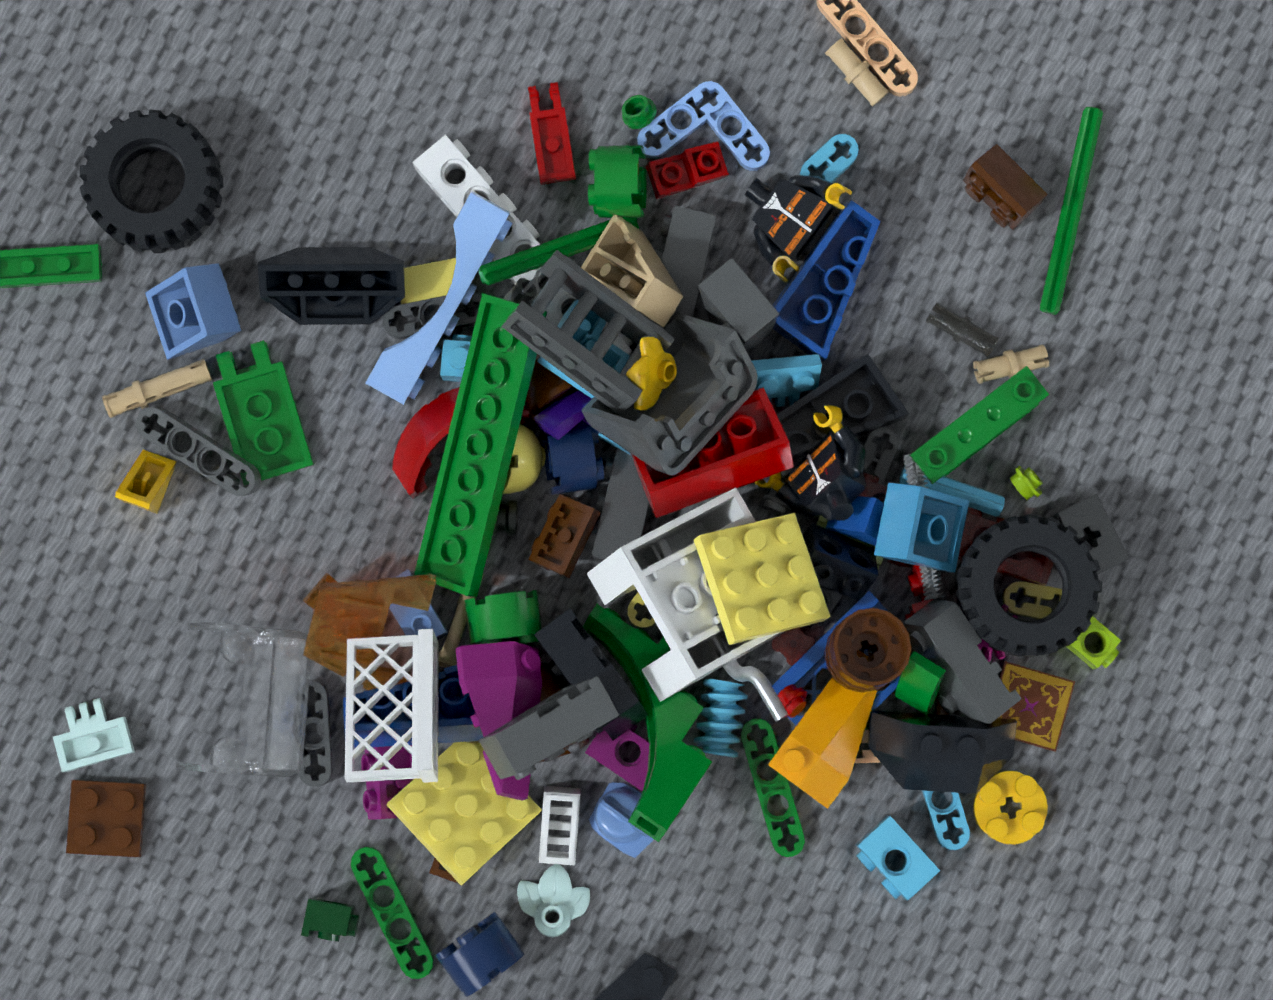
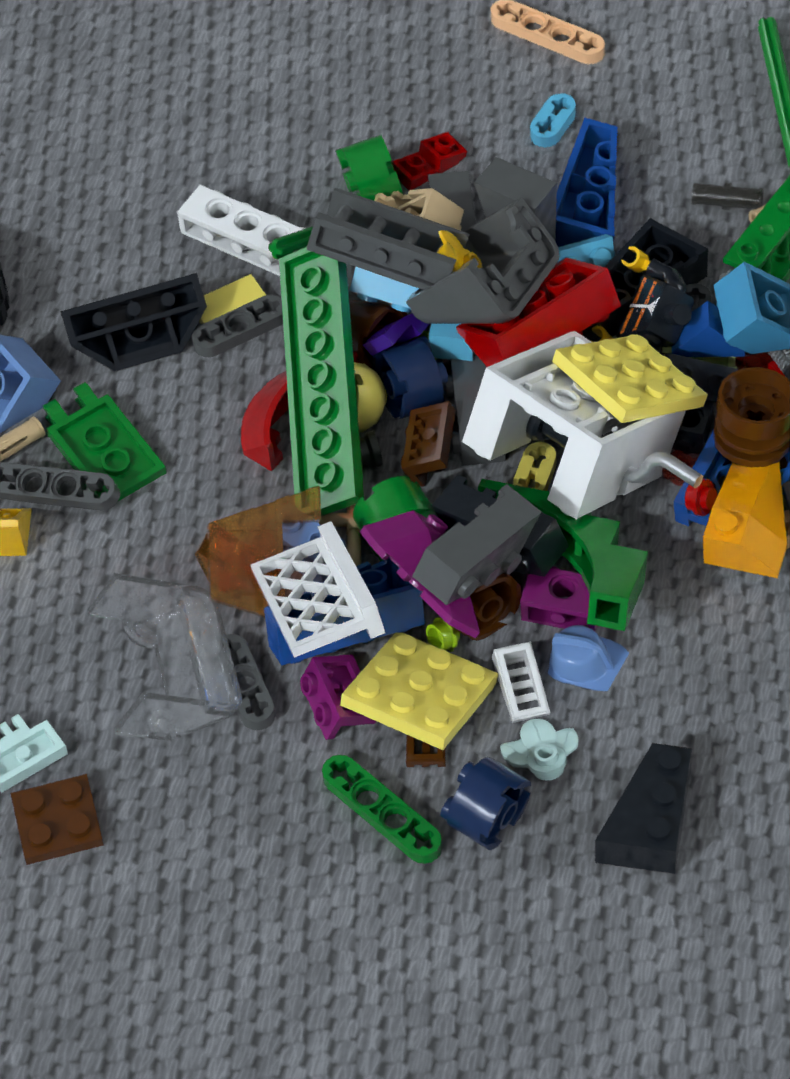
camera: 15 degrees left, 30 degrees down
dark green brick [301,898,359,942] -> none
light blue arch [365,191,512,405] -> none
medium azure brick [440,335,472,382] -> none
red hinge [528,82,576,185] -> none
green plate [622,95,657,129] -> none
light blue beam [637,81,770,171] -> none
medium azure piece [694,679,748,758] -> none
green beam [741,719,805,857] -> none
torso [745,175,852,282] -> none
tan pin [825,38,889,106] -> none
reddish brown slope [963,144,1048,230] -> none

